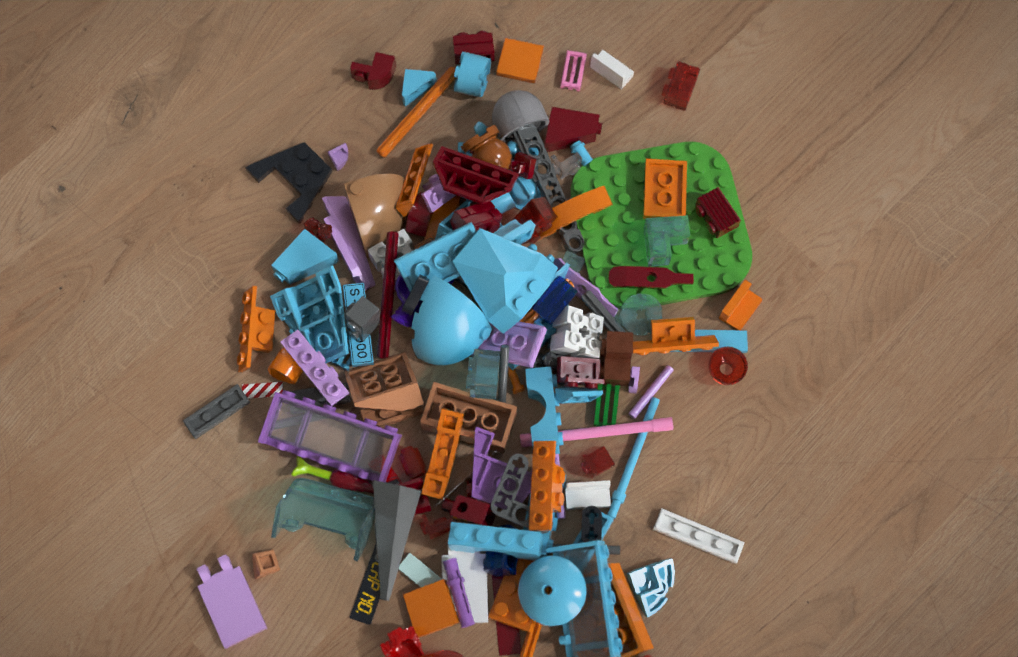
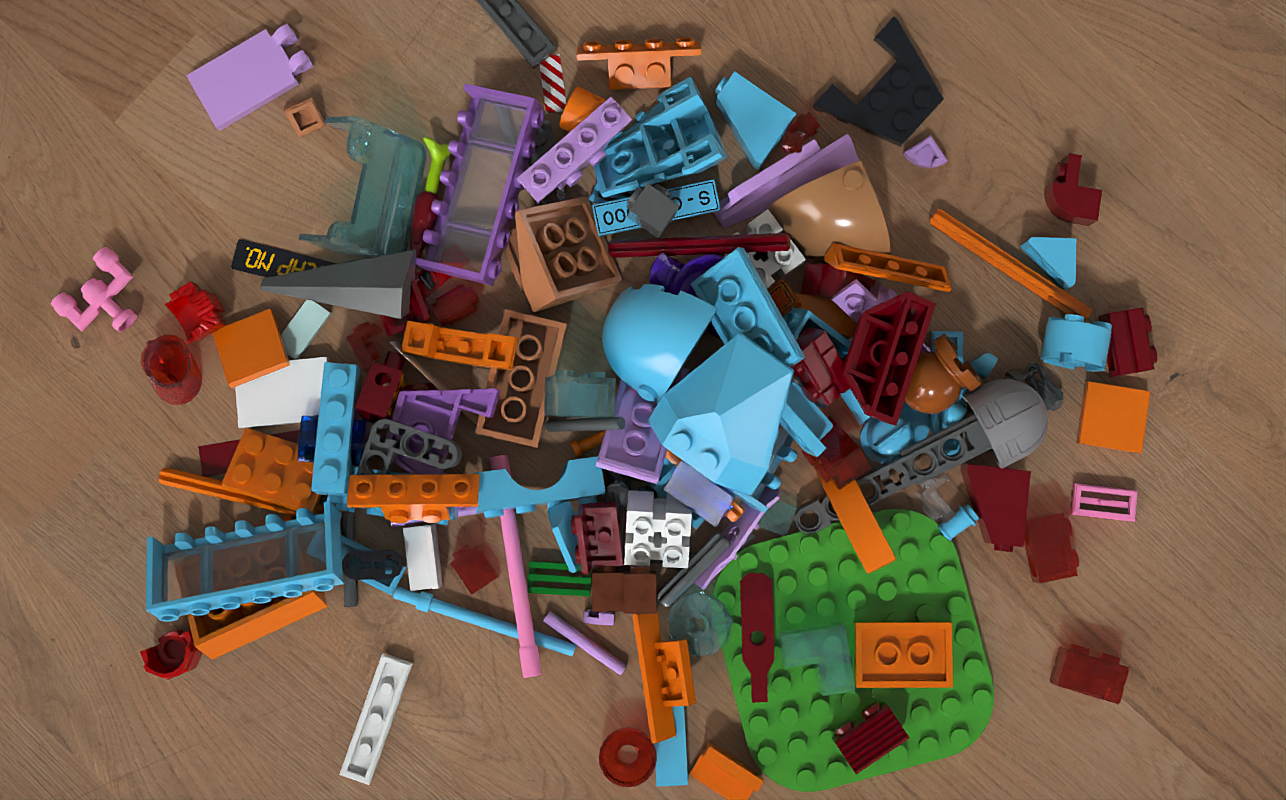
camera: 90 degrees right, 15 degrees up
black beam [401,274,430,315] -> none
medium lavender pin [443,558,475,628] -> none
dark red tile [509,152,536,179] -> none
medium azure dish [518,556,586,626] -> none
white panel [590,50,634,90] -> none
medium azure brick [626,558,674,617] -> none
none -> dark grey piece [1003,363,1064,411]
none -> clear red brick [1024,513,1079,583]

